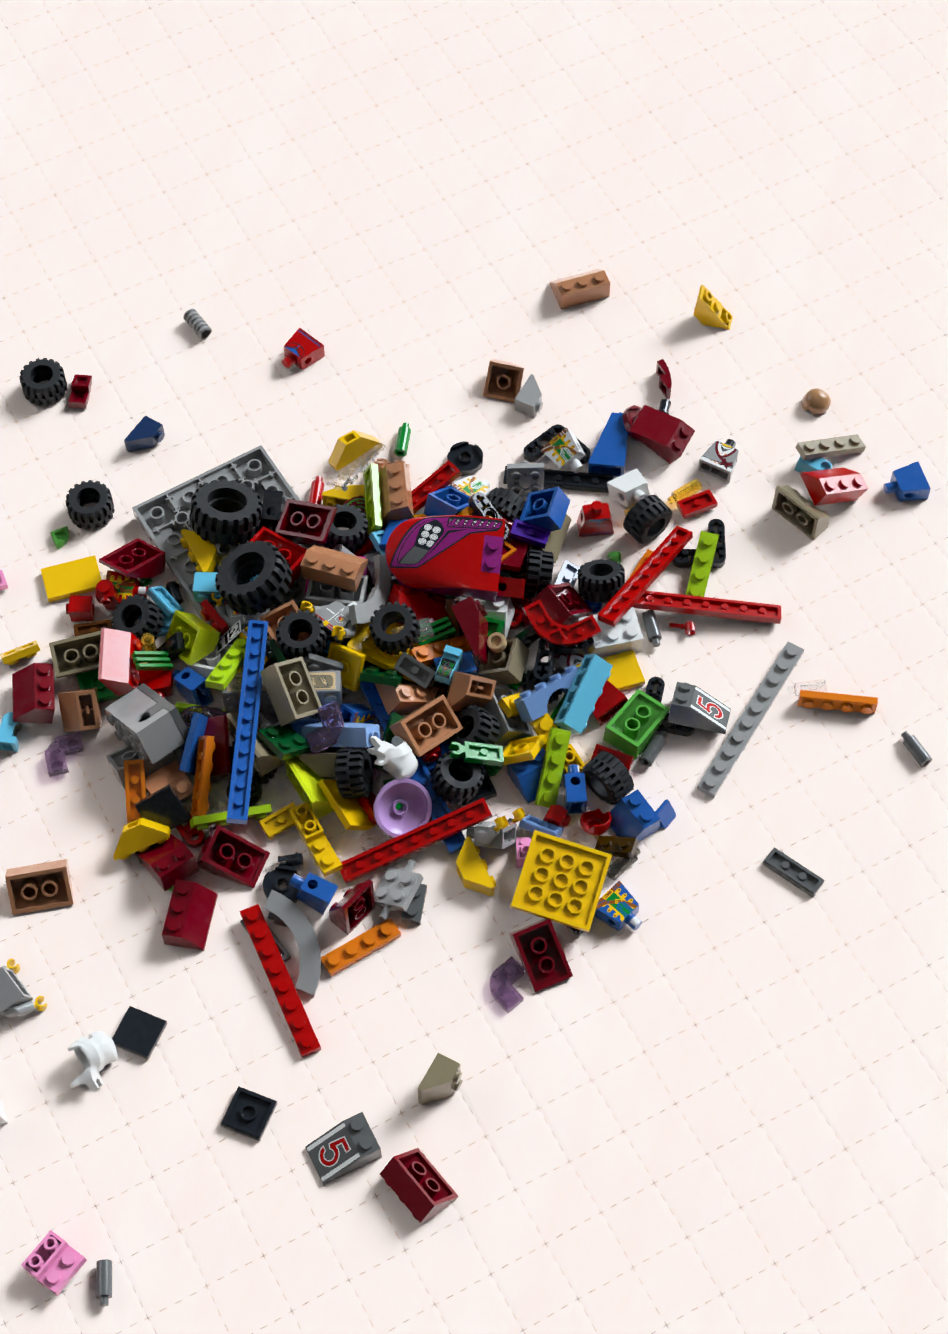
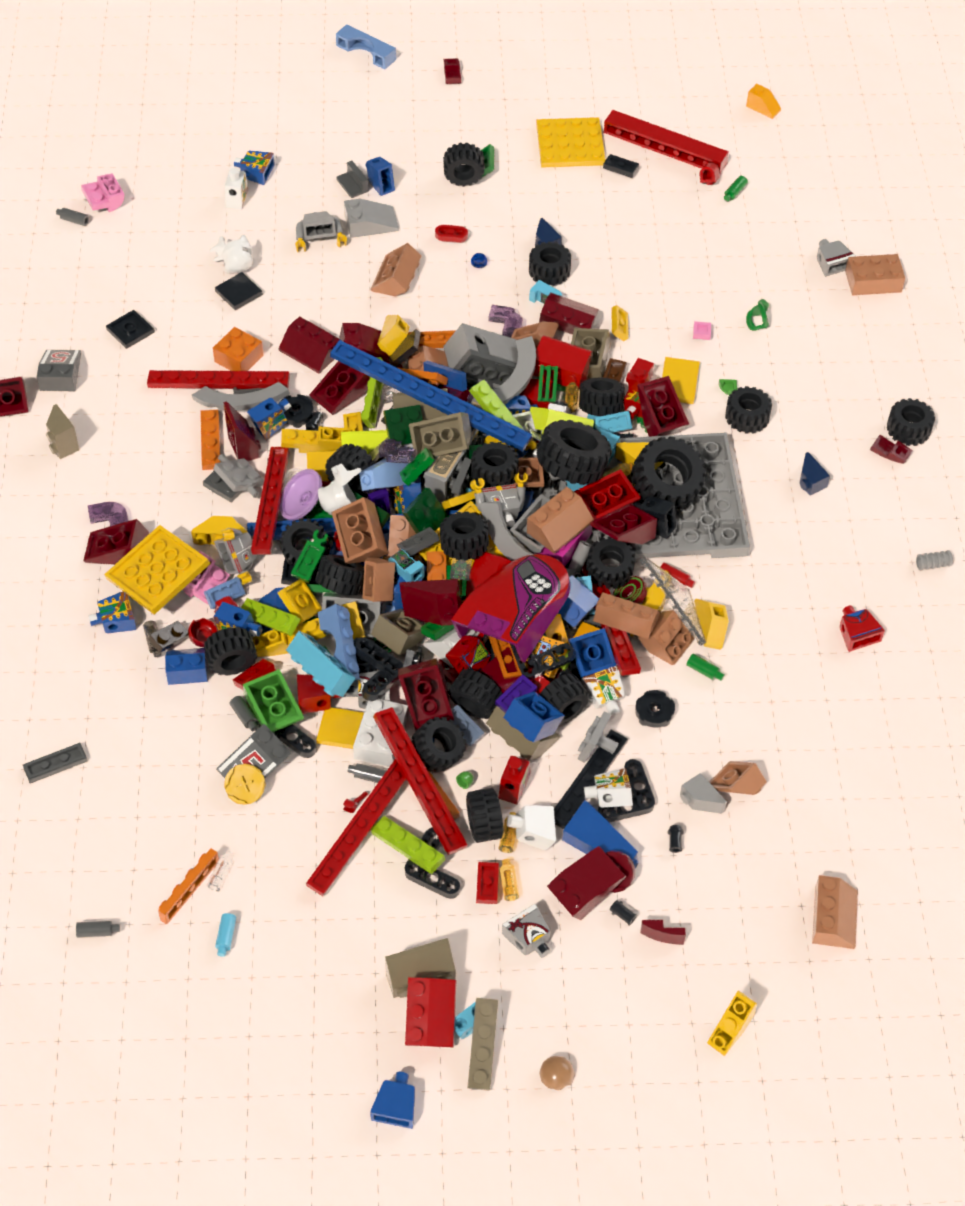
camera: 115 degrees right, 5 degrees down
lime plate [363,463,383,535] -> none
tan tile [487,632,507,653] -> none
red plate [523,599,602,646] -> none
blue slope [655,799,676,829] -> none
light grey plate [697,641,805,798] -> none
none -> orange brick [212,326,264,371]
none -> medium azure cylinder [215,913,237,957]
none -> yellow tile [224,763,266,805]
none -> green plate [400,447,435,486]
none -> light grey tile [493,336,536,405]
none -> black pin [667,825,684,853]

